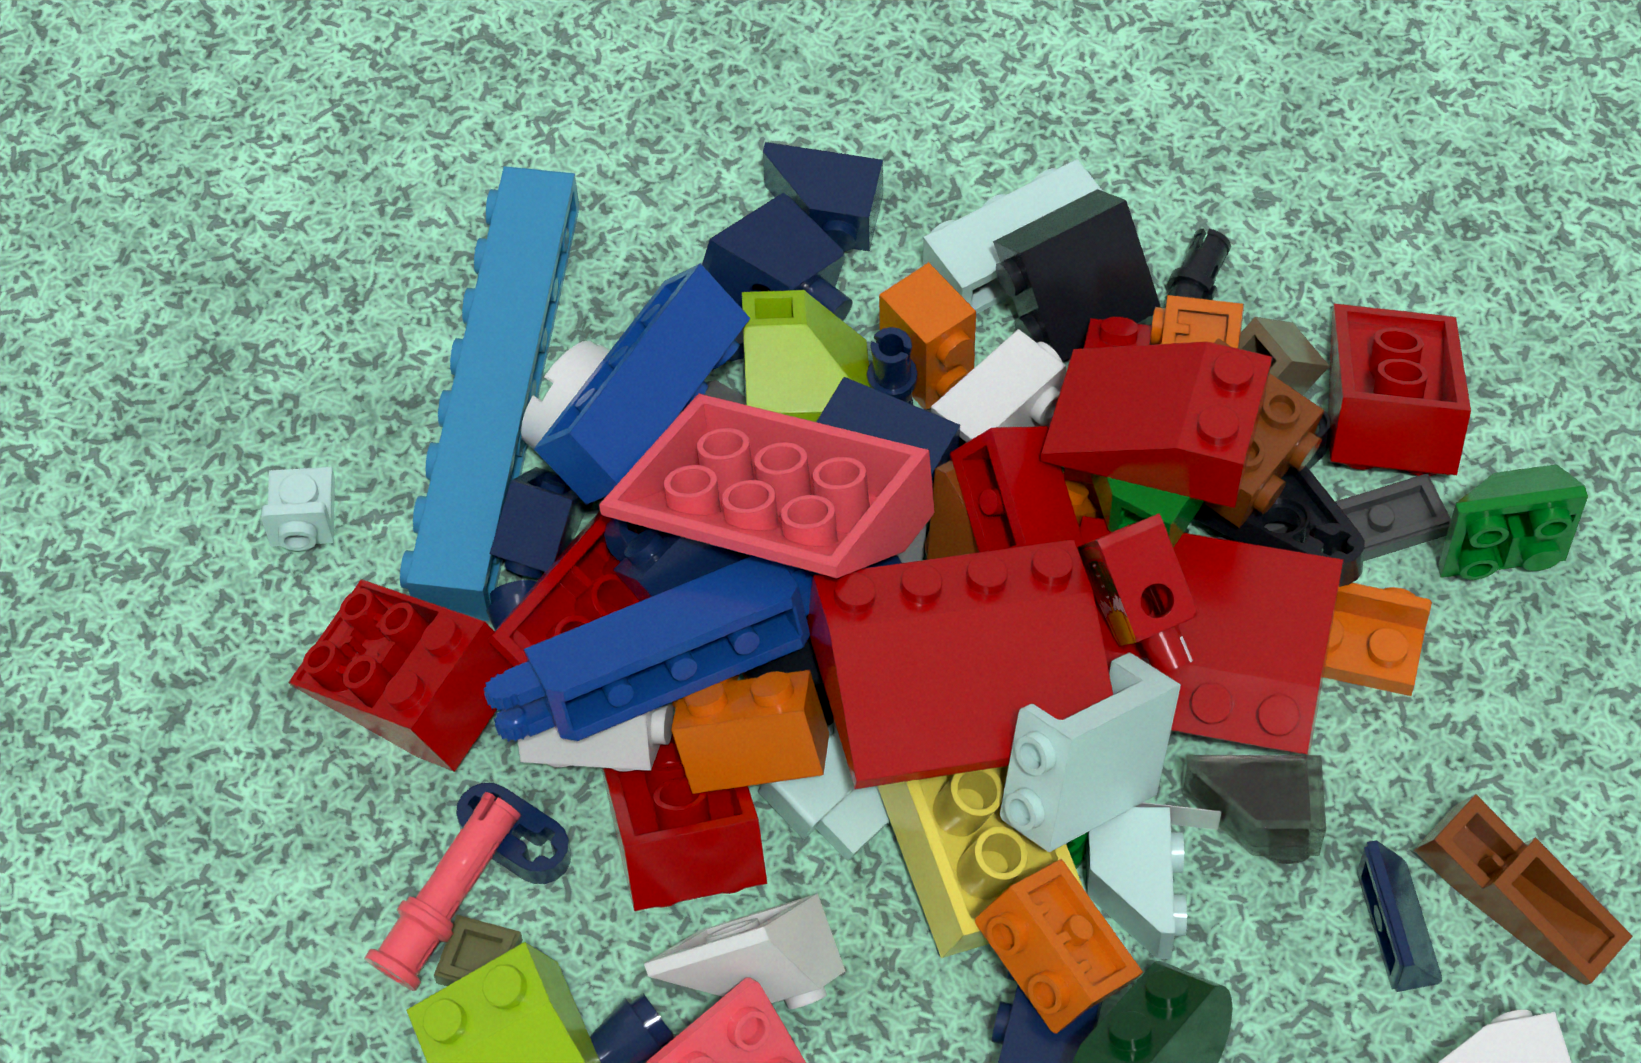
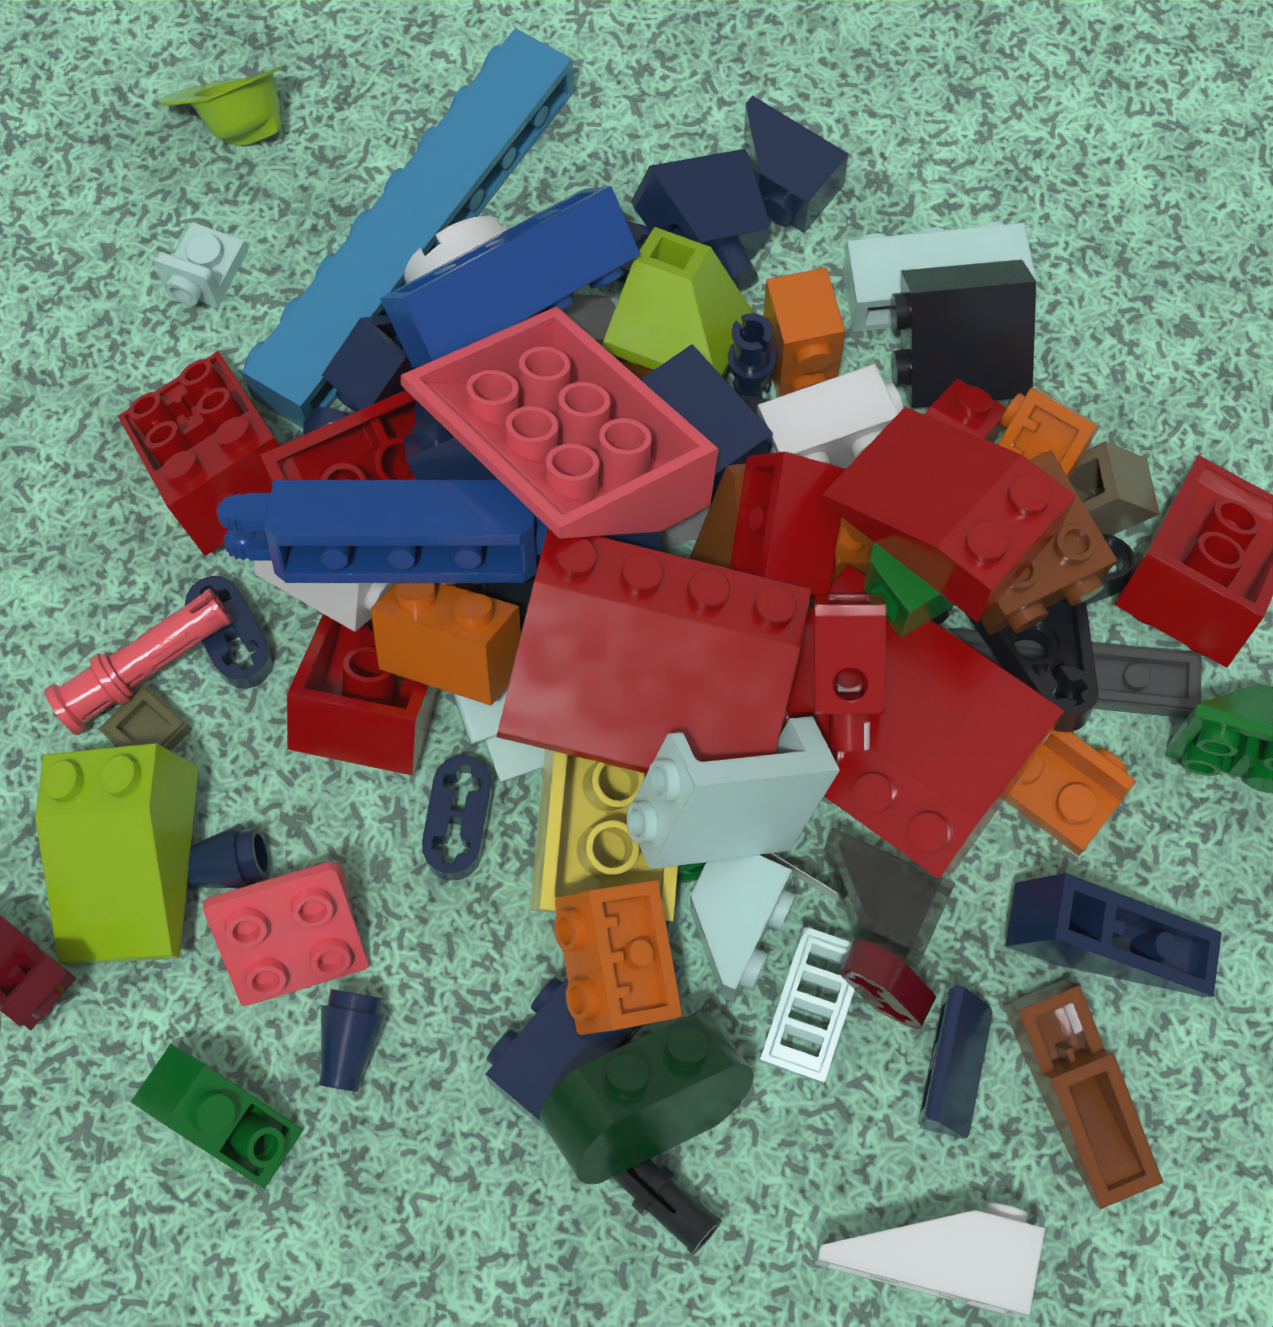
camera: 25 degrees right, 10 degrees up
white slope [644,894,845,1010] -> none
black pin [1163,228,1231,308] -> none
none -> lime piece [158,66,283,146]
none -> dark blue beam [422,755,493,881]
none -> light aqua slope [760,927,854,1084]
none -> dark red beam [839,939,936,1029]
none -> dark blue slope [1005,873,1222,997]

